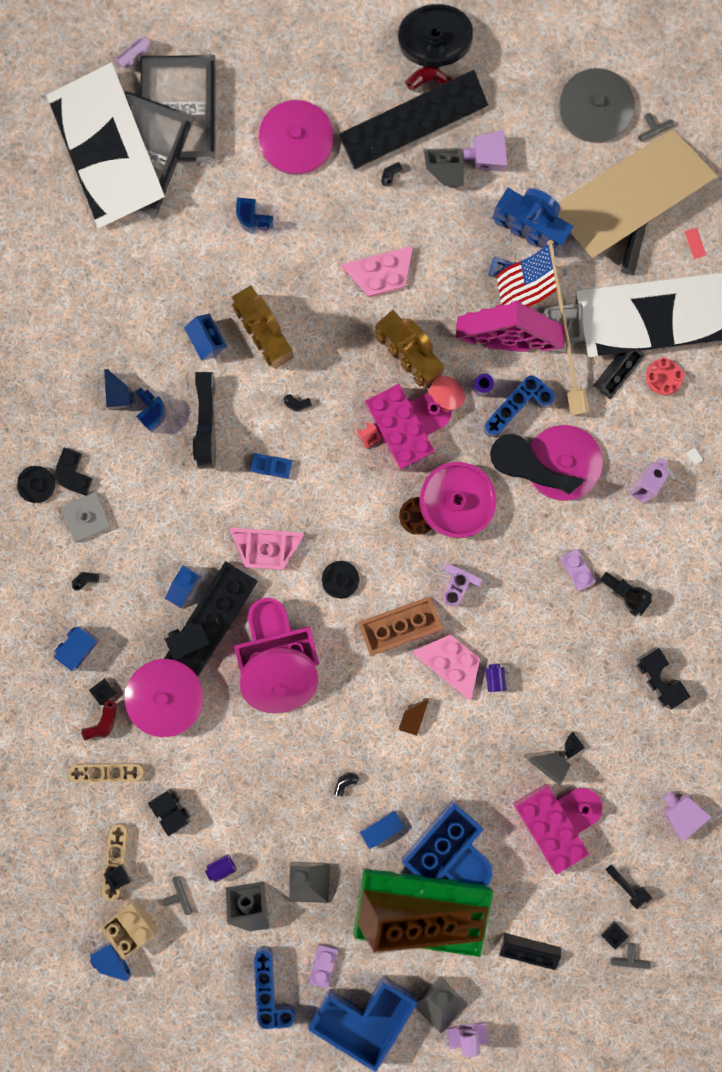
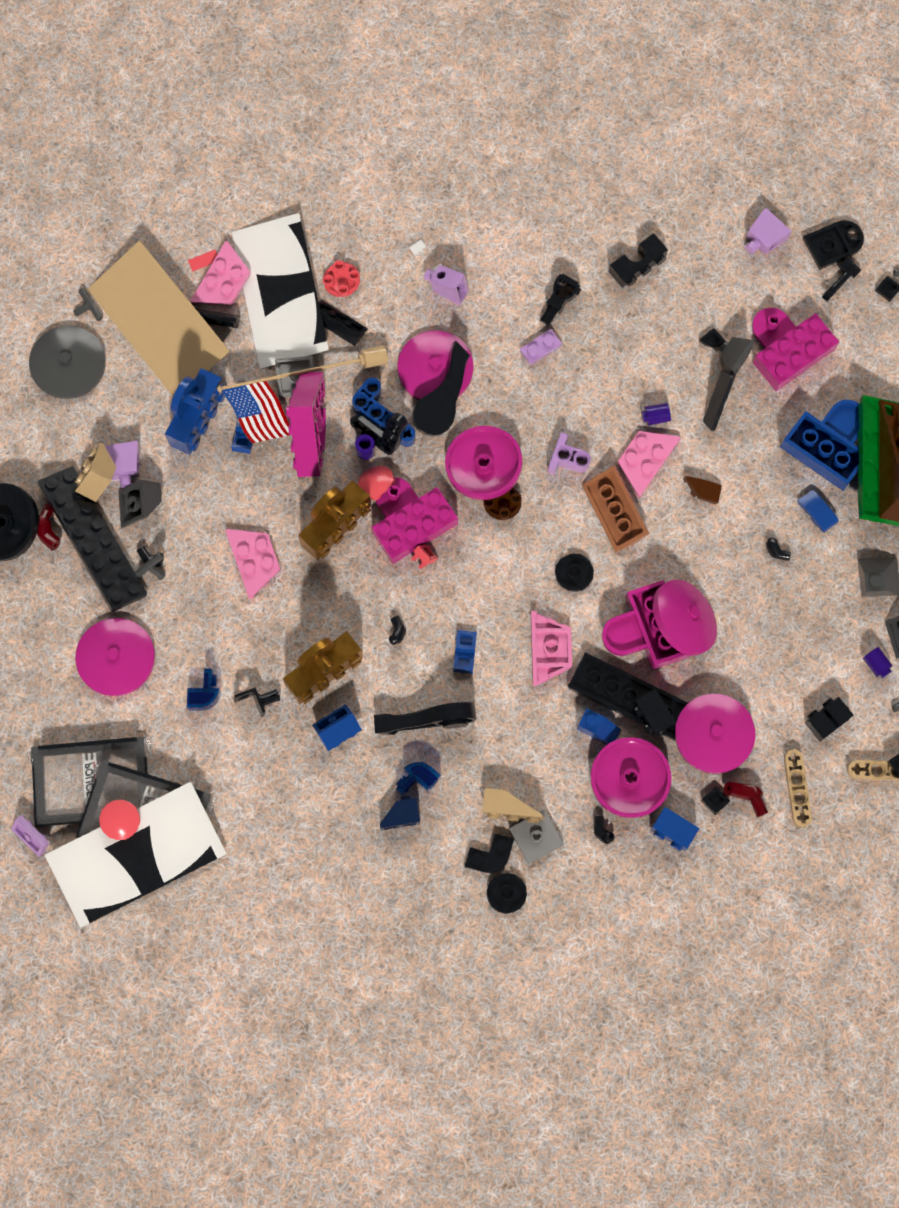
camera: 90 degrees left, 10 degrees down
none -> tan slope [75,443,116,502]
none -> coral dish [99,799,140,840]
none -> dark grey piece [135,552,165,580]
none -> bright pink wing [190,241,251,305]
none -> black bracket [233,687,280,717]
none -> black beam [350,412,407,455]
none -> tan slope [482,788,545,823]
none -> dark pink dish [590,737,671,818]
none -> black slope [703,370,736,431]
none -> black tile [803,220,864,270]

